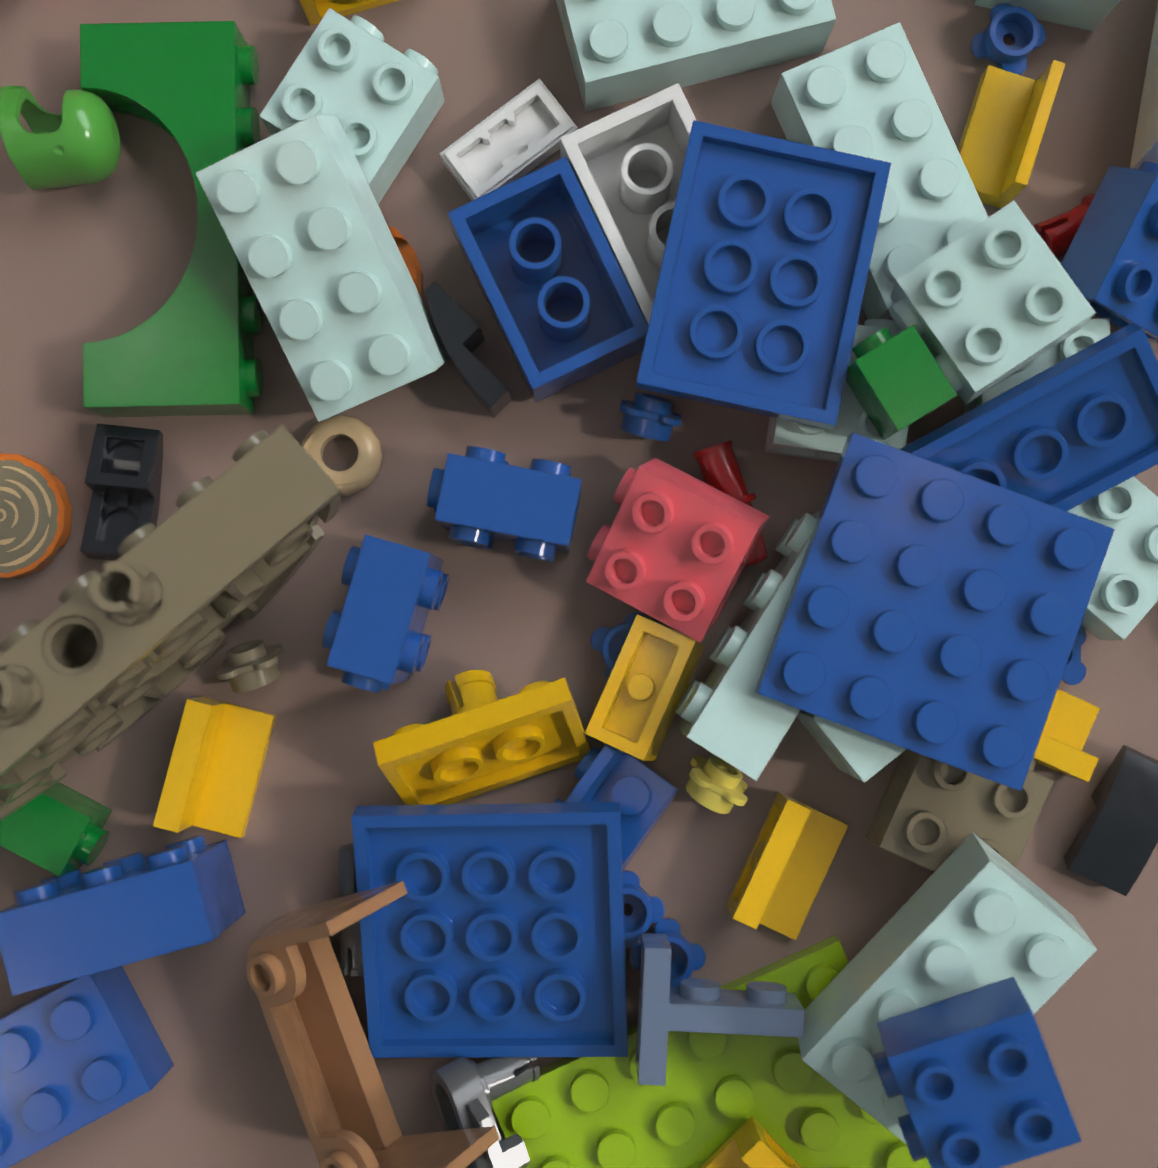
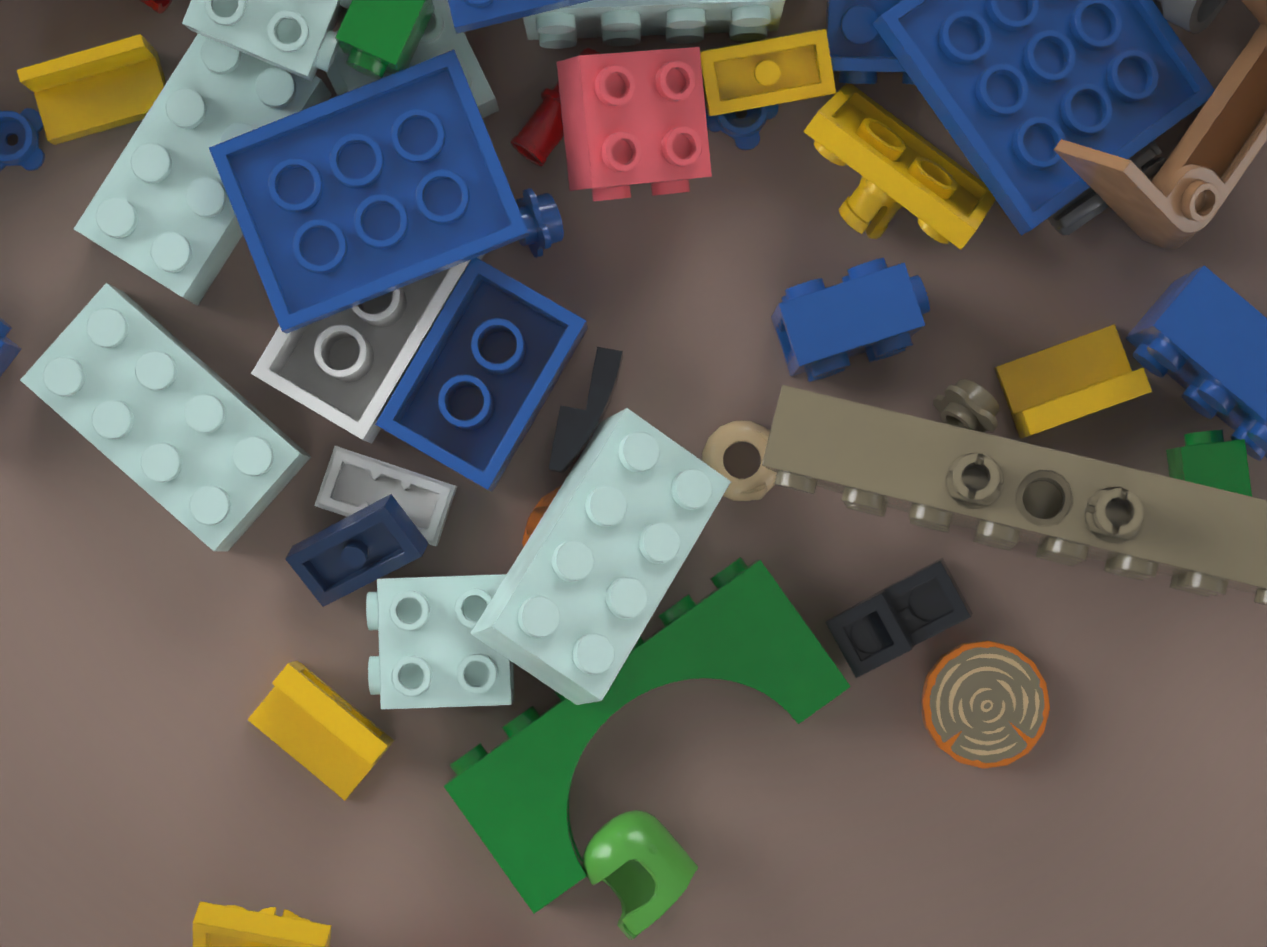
camera: 115 degrees left, 0 degrees up
blue brick [427,446,582,562] -> none
none -> dark blue plate [285,494,429,607]

